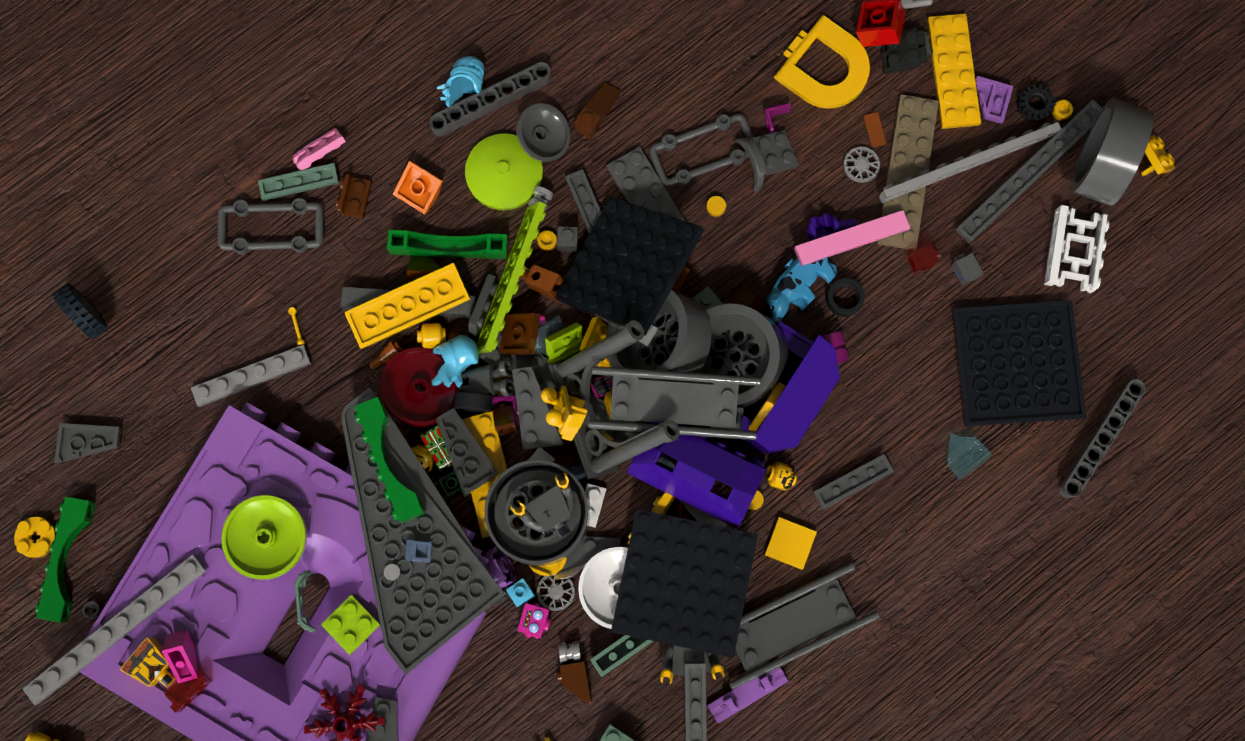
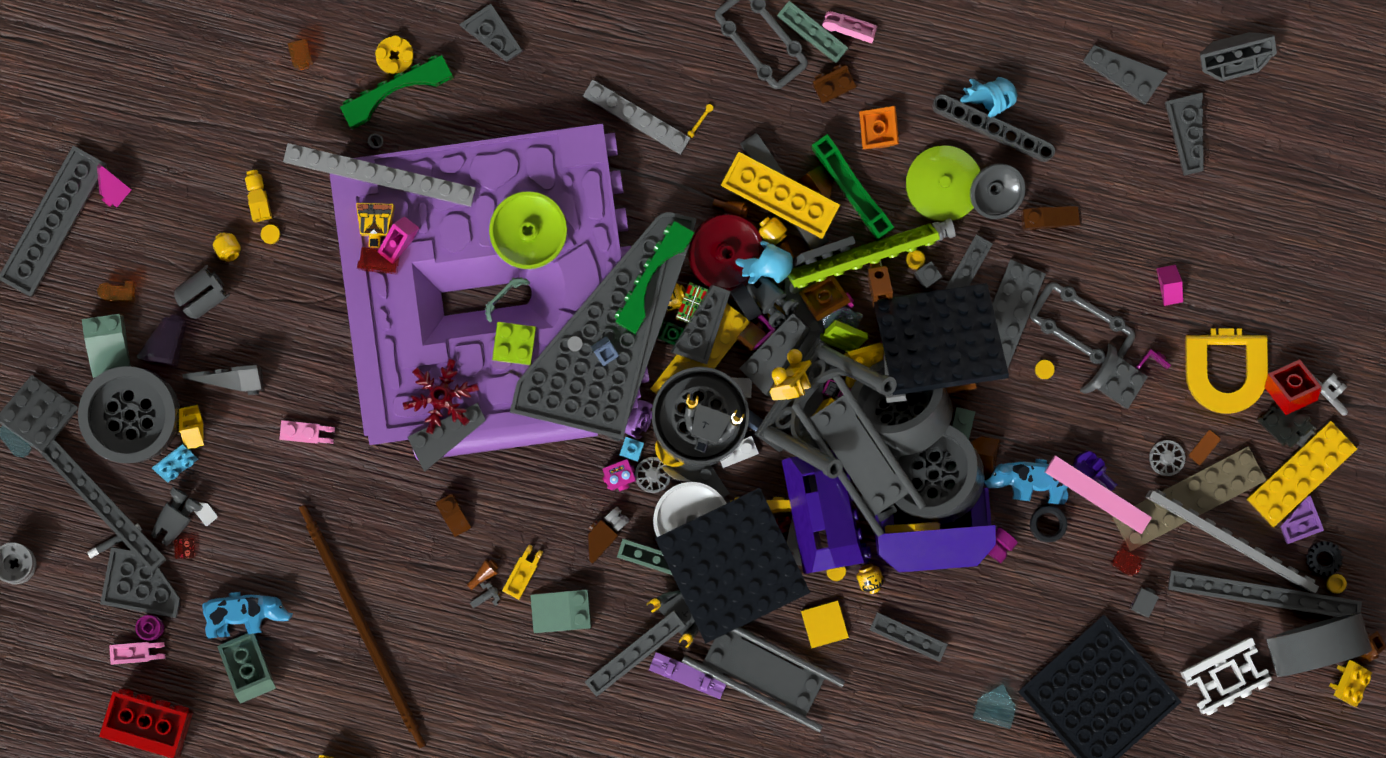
camera: 50 degrees right, 5 degrees up
none -> dark pink slope [1157,265,1183,306]

